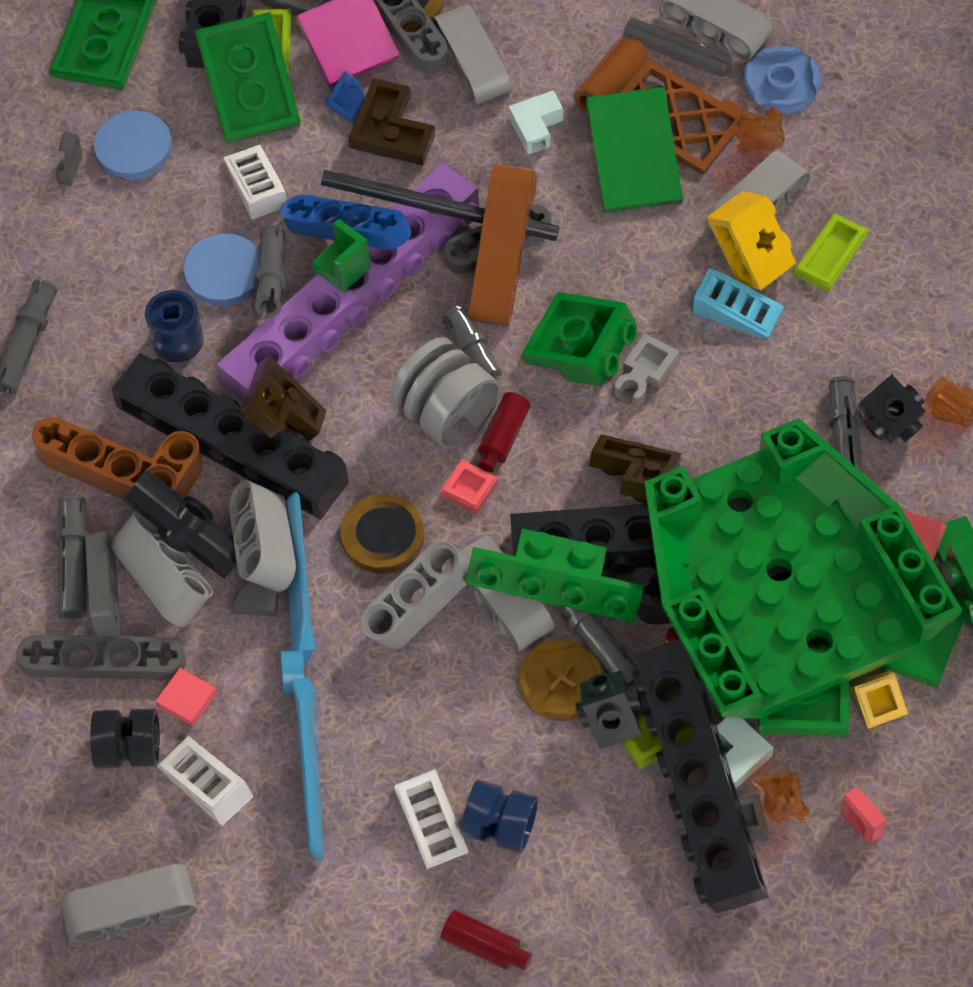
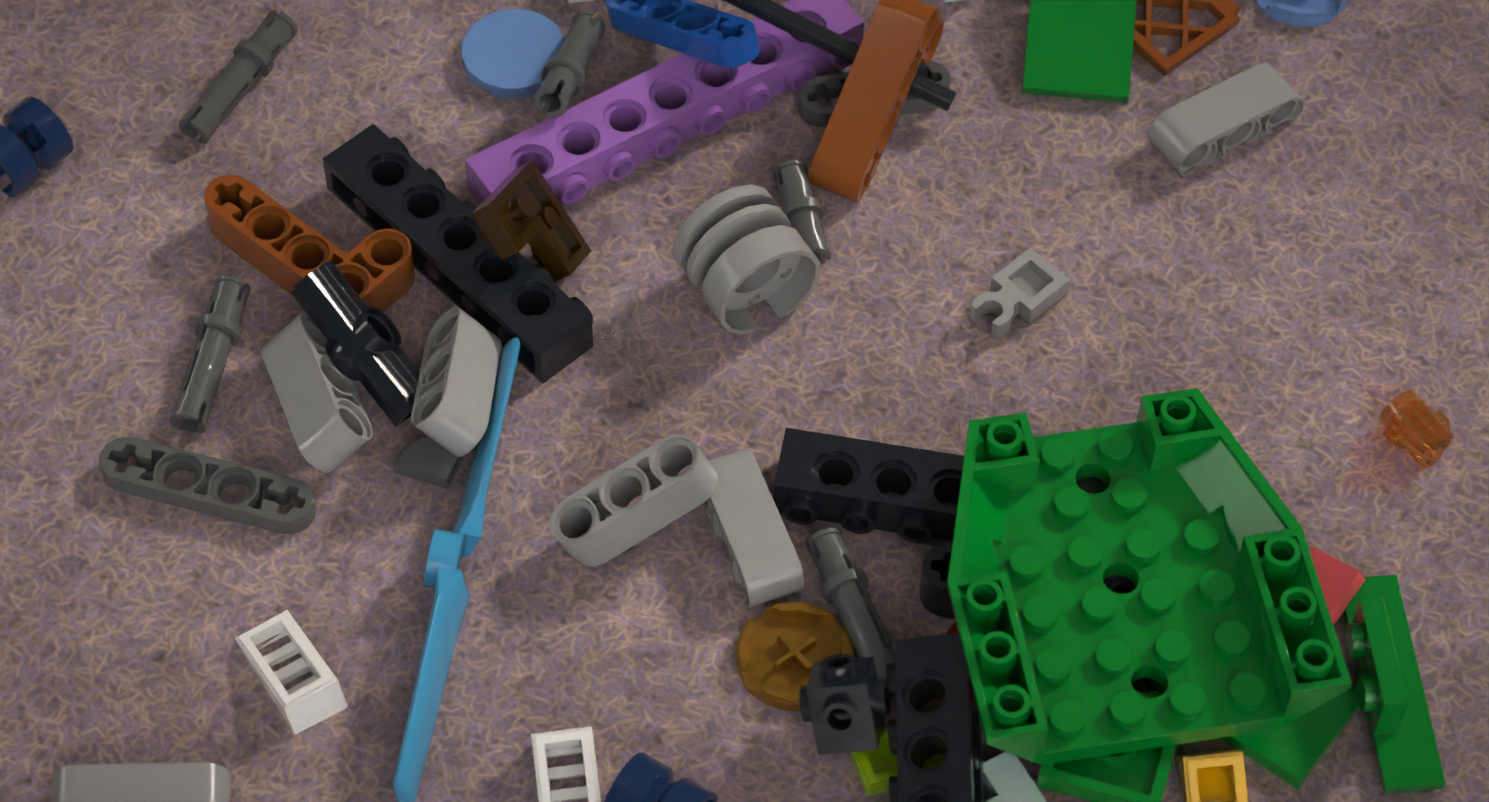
camera: 10 degrees right, 5 degrees down
dark grey beam [85,531,120,638] -> none
black wheel [90,709,160,768] -> none
dark blue wheel [144,290,204,363] -> none
coral tile [155,668,217,727] -> none
green panel [312,219,371,293] -> none
tile [340,494,425,574] -> none
coral tile [440,460,498,514] -> none
green bracket [465,528,644,623] -> none
dark red cylinder [478,392,531,472] -> none
green plate [521,292,637,387] -> none
dark brown plate [589,434,682,503] -> none
medium azure slope [693,268,784,341] -> none
yellow brick [706,191,796,290] -> none
clear orange piece [735,107,785,154] -> none
lime tile [794,213,869,292] -> none
dark grey pin [828,376,863,473] -> none
black brick [858,374,926,444] -> none

